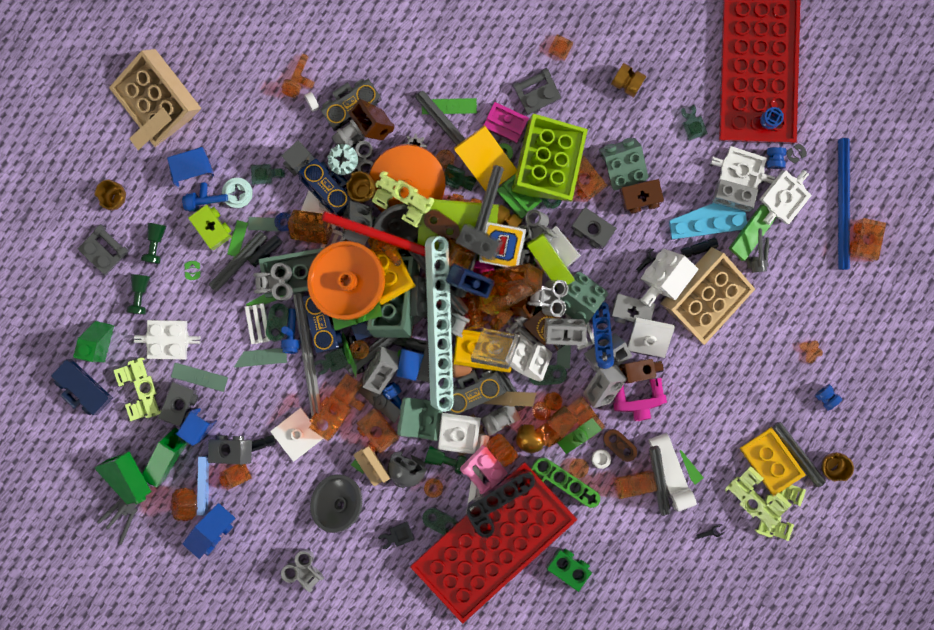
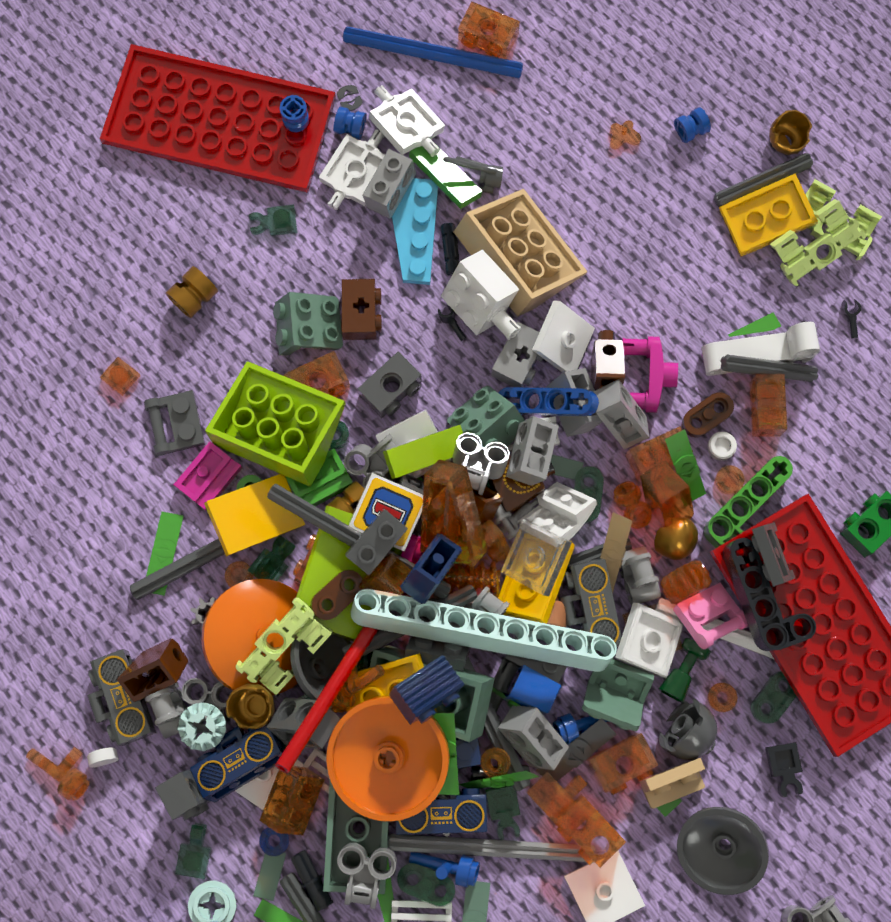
camera: 75 degrees left, 10 degrees down
none -> dark blue brick [389,655,464,725]
none -> dark grey plate [752,522,795,586]

